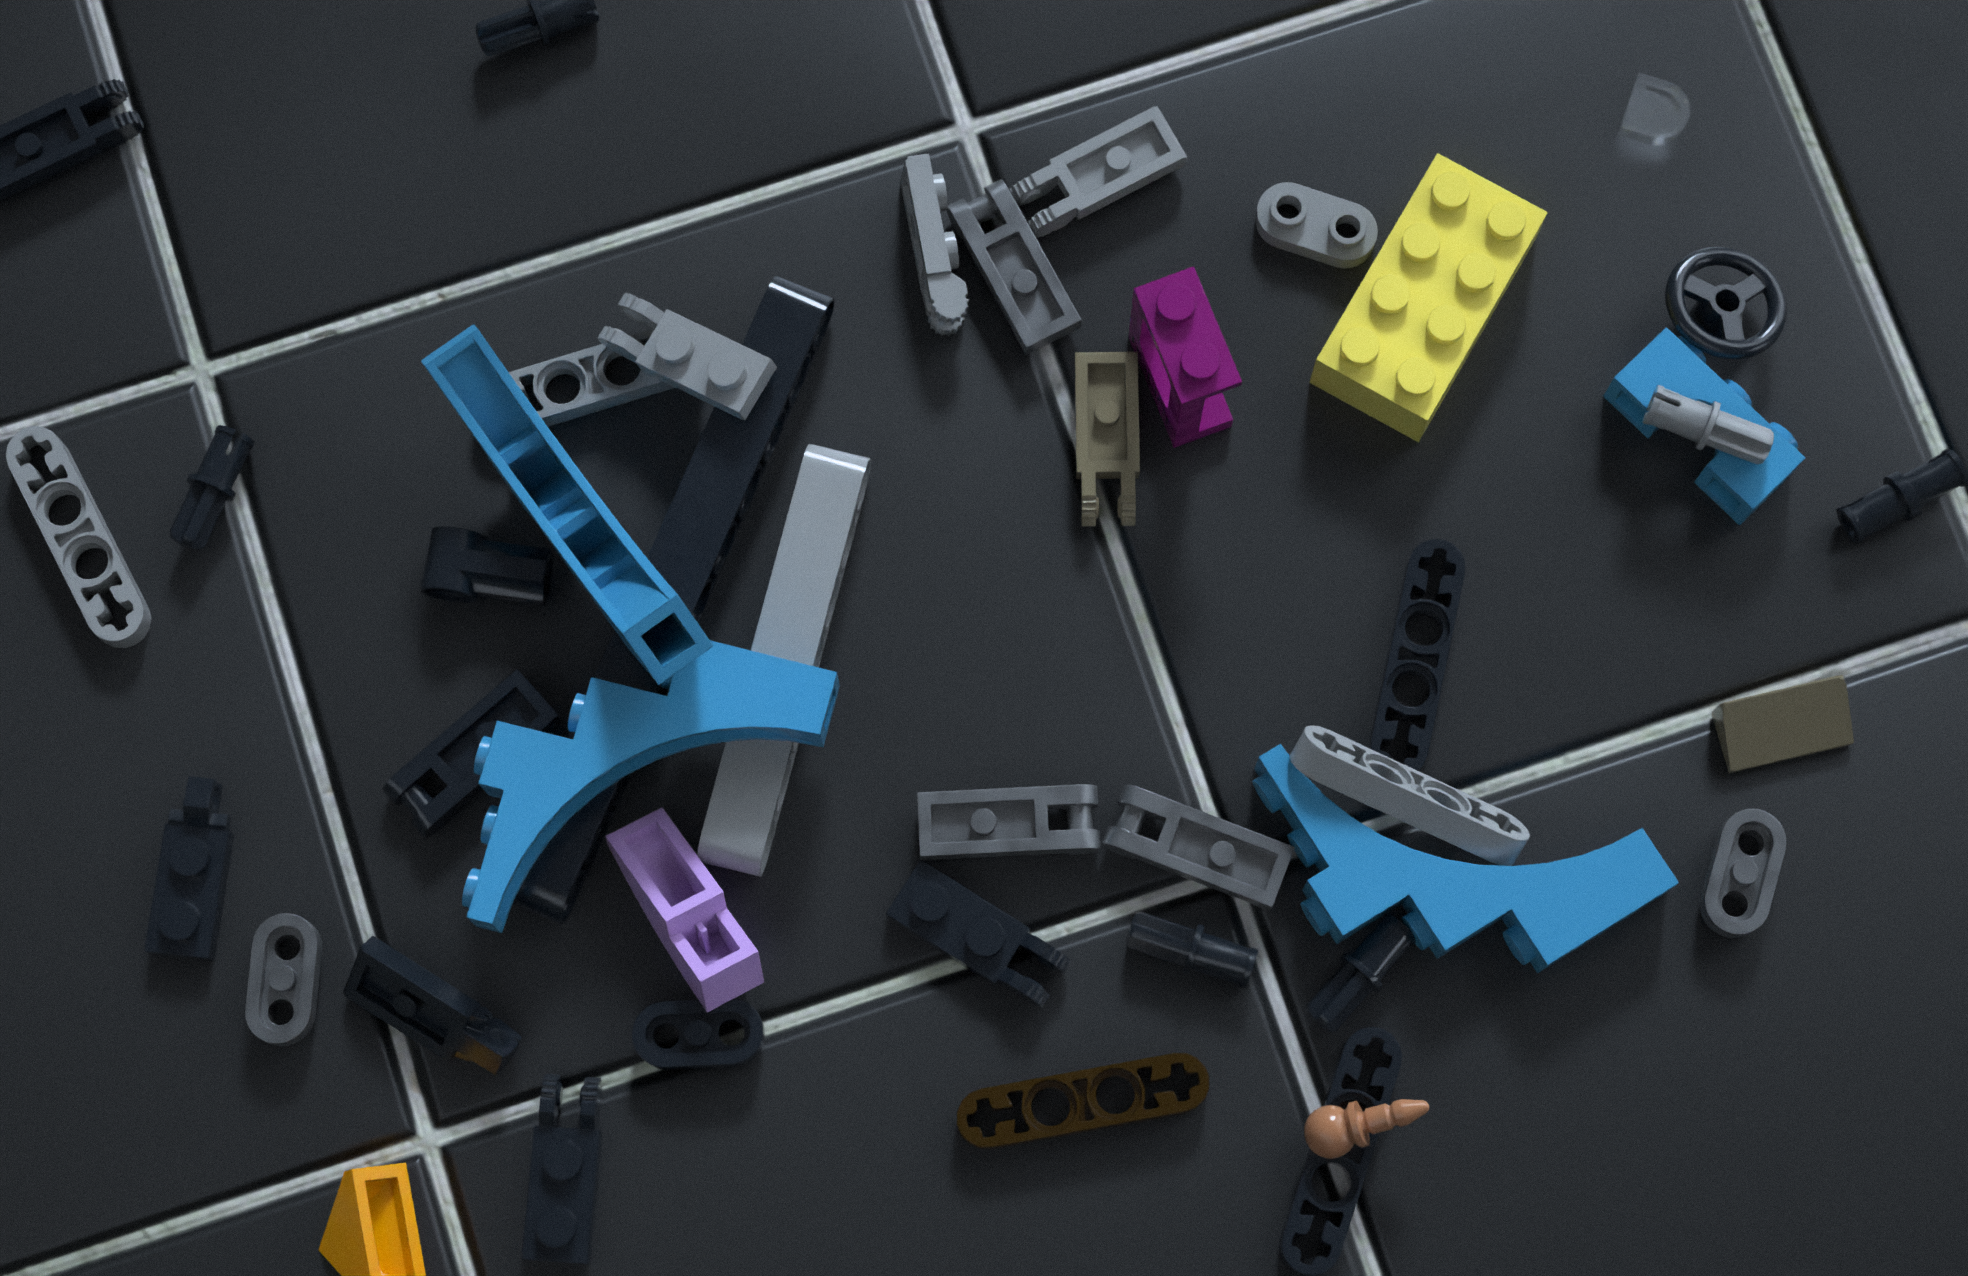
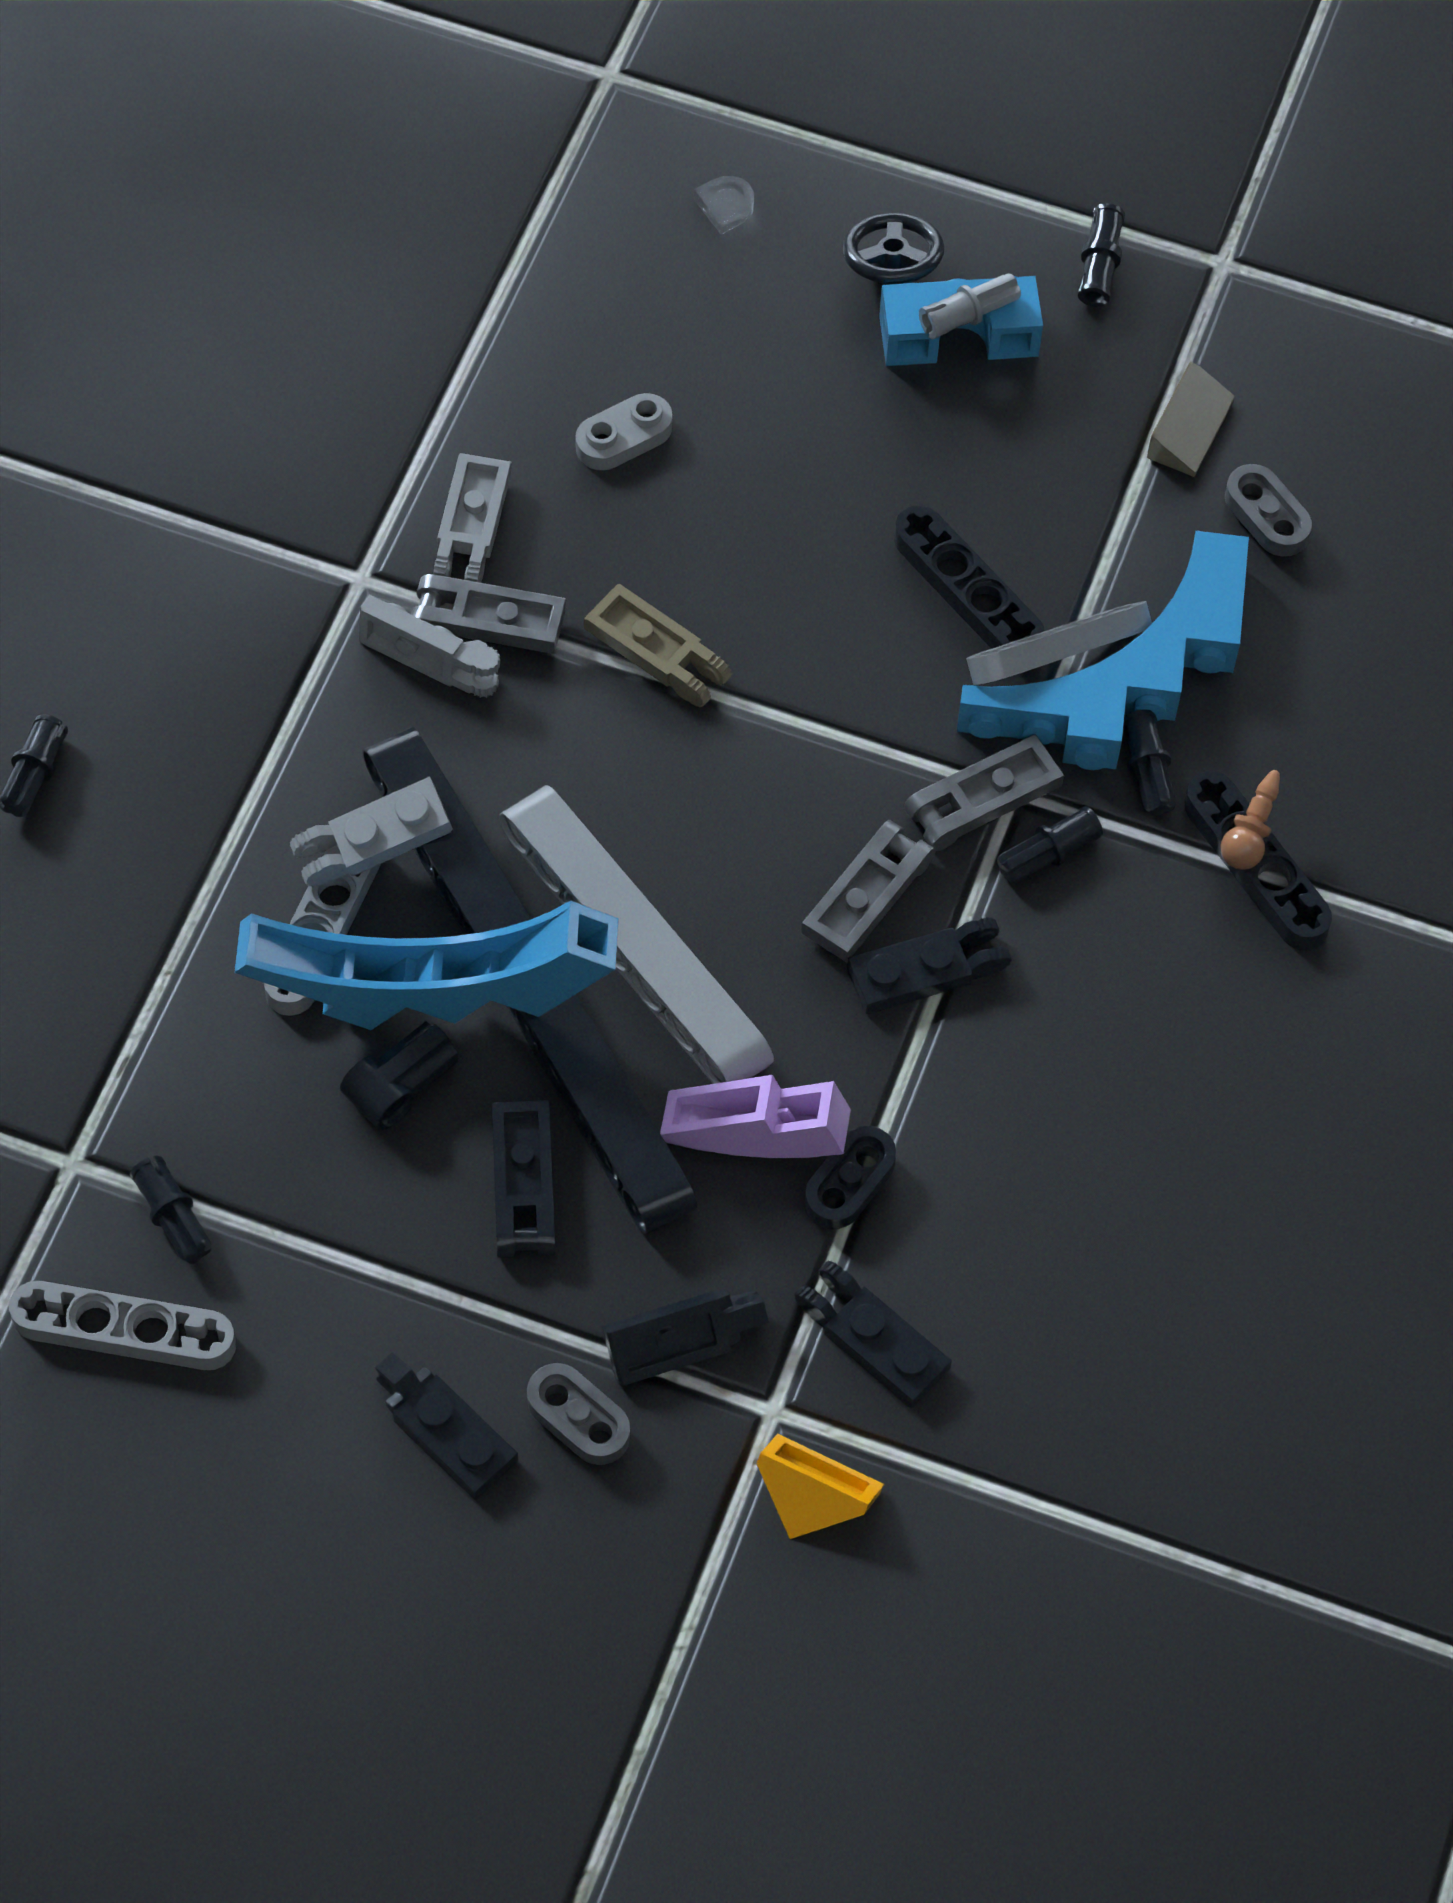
camera: 55 degrees left, 15 degrees down
dark azure arch [462,640,840,933] -> none
dark brown beam [957,1053,1209,1150] -> none
magenta window [1128,266,1242,448] -> none
light yellow brick [1309,153,1548,443] -> none

